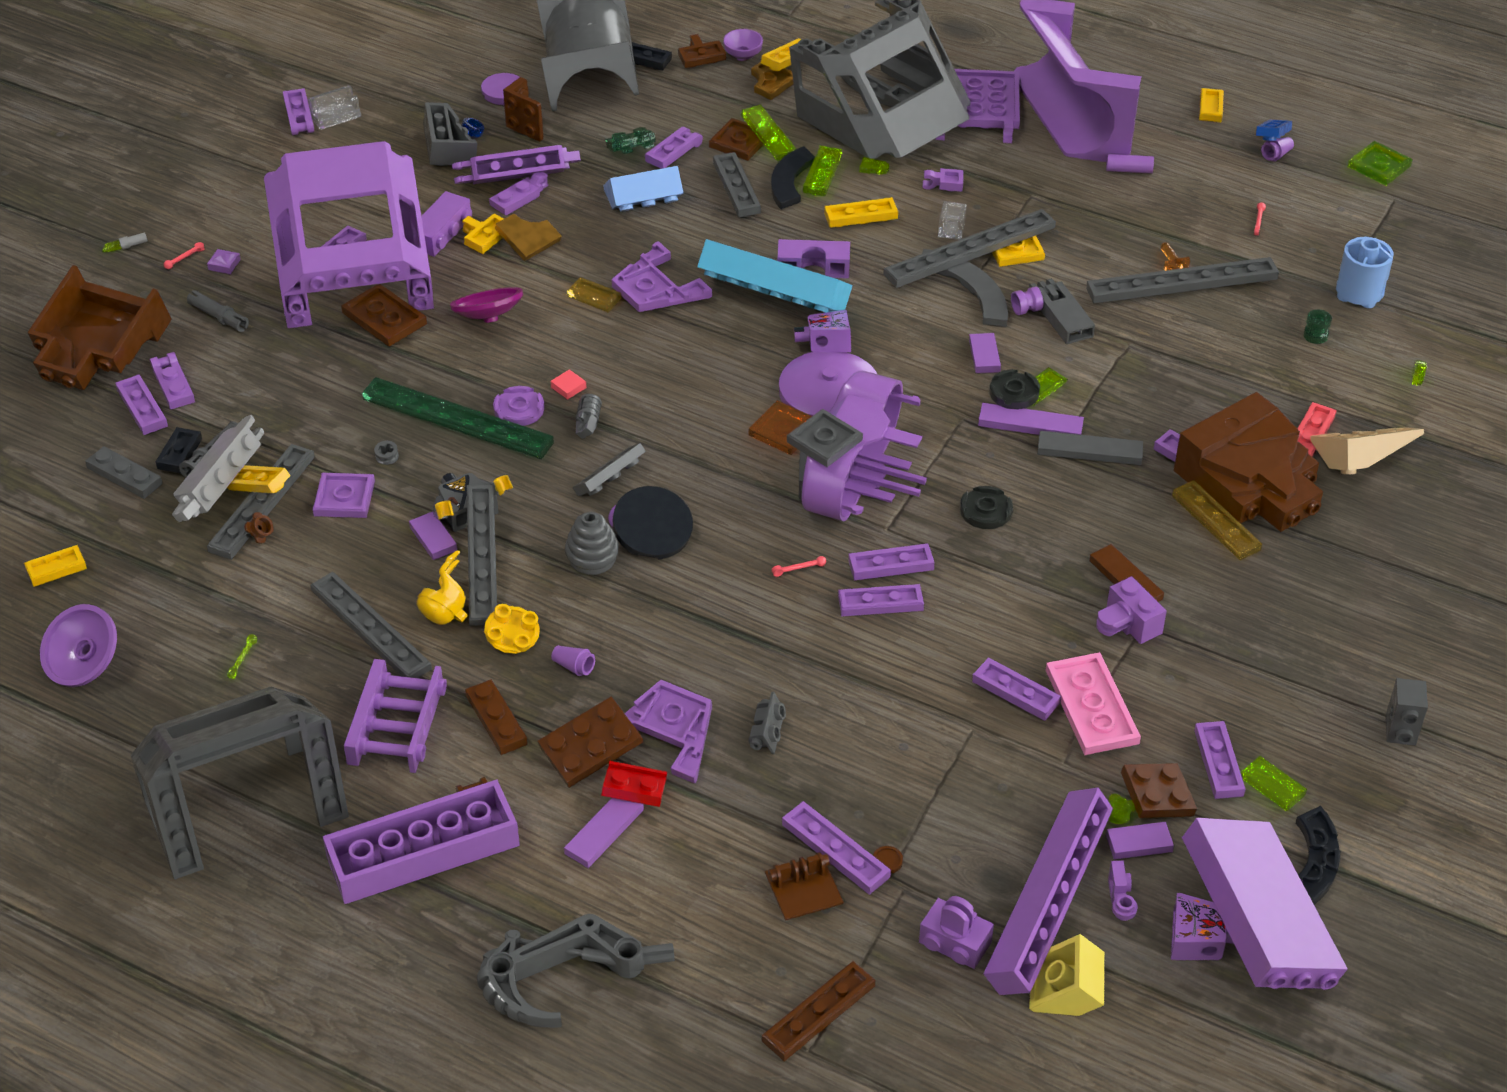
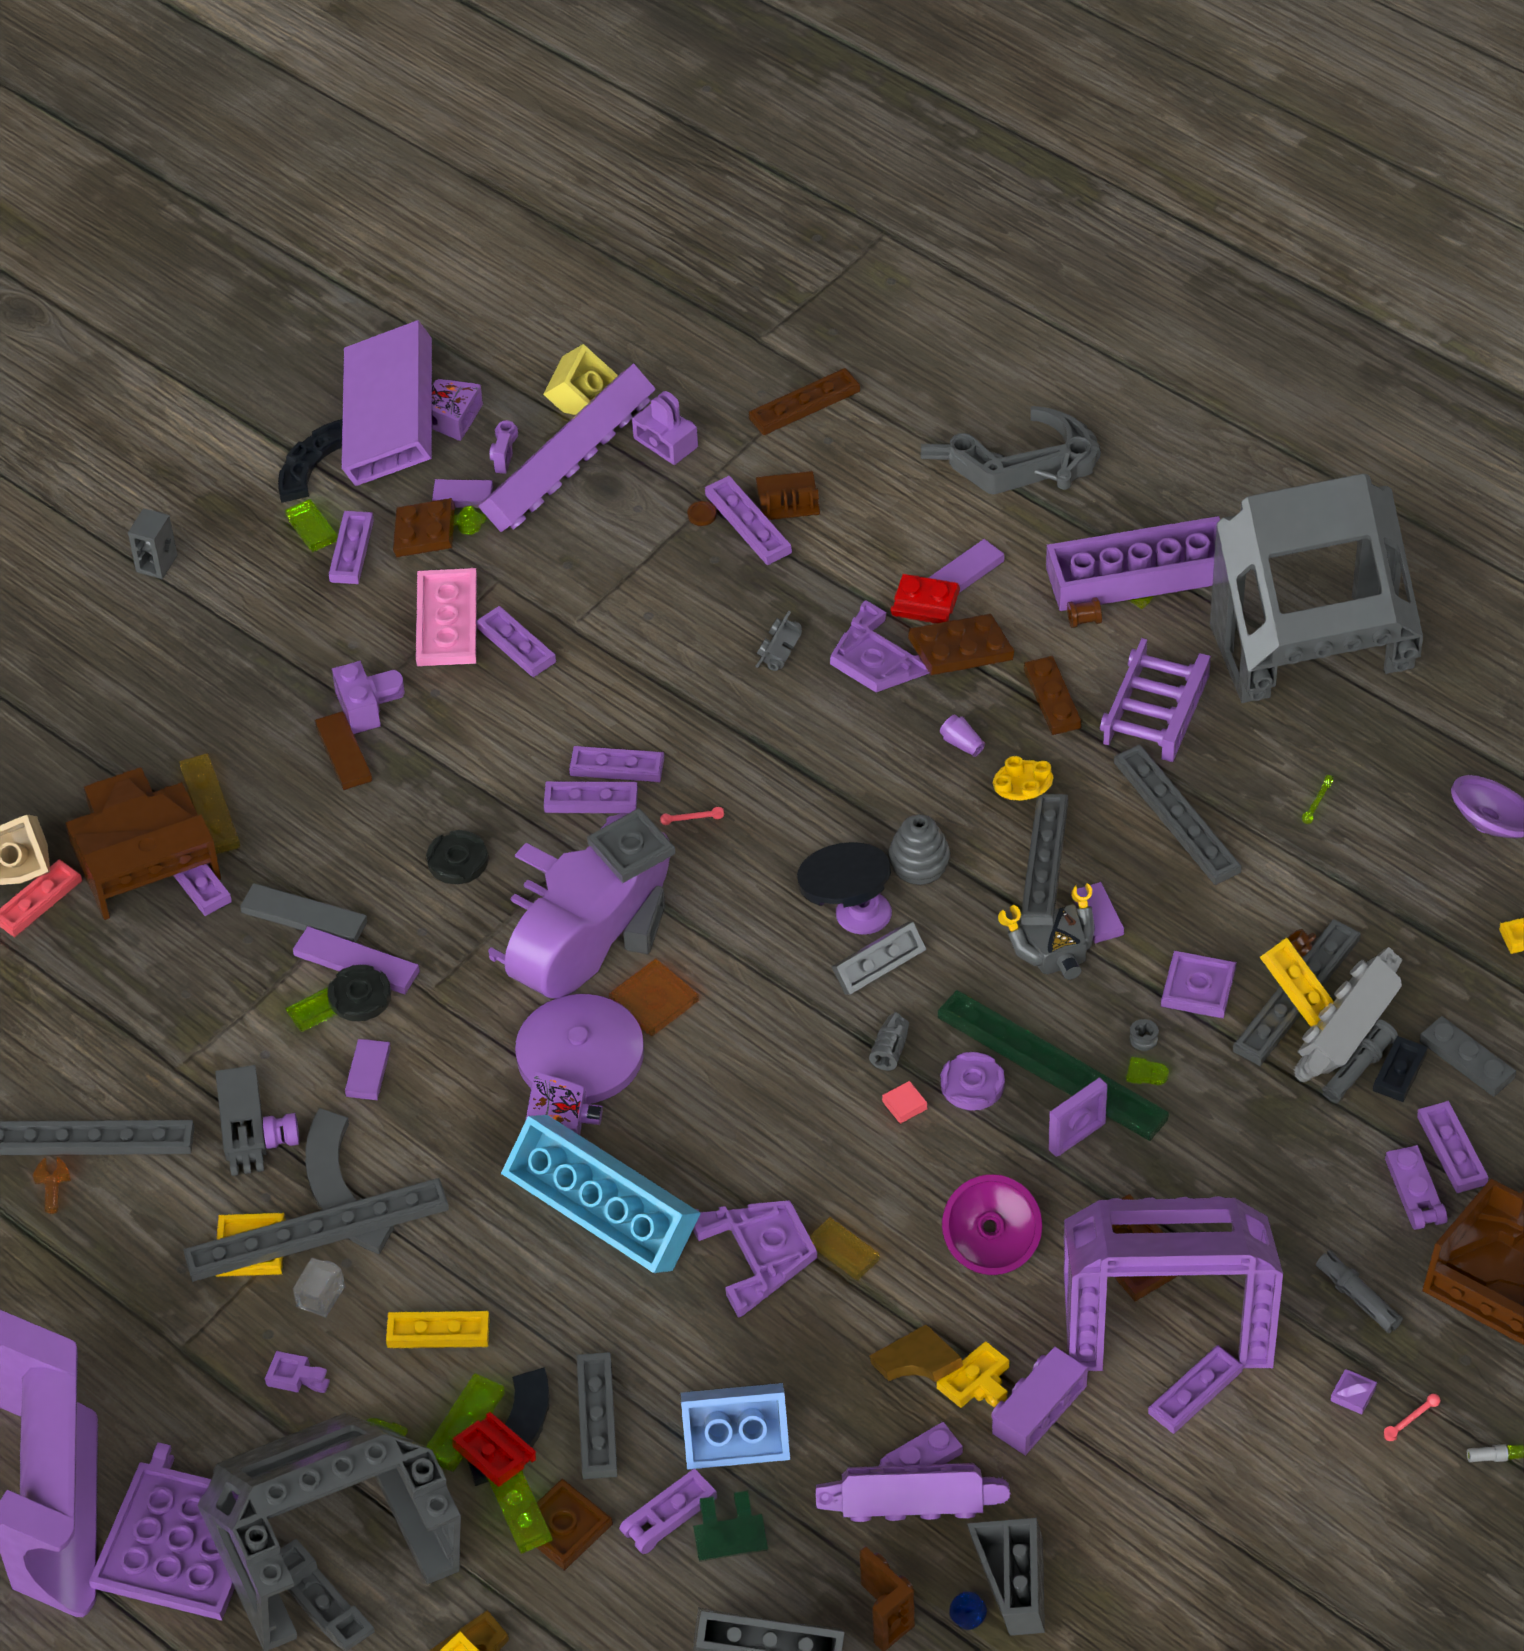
camera: 165 degrees left, 5 degrees up
yellow hair [416,550,468,625] -> none
medium lavender arch [777,239,850,278] -> none
none -> red plate [452,1412,536,1487]
none -> medium lavender tile [1049,1077,1107,1157]
none -> clear neon green piece [1126,1057,1169,1085]

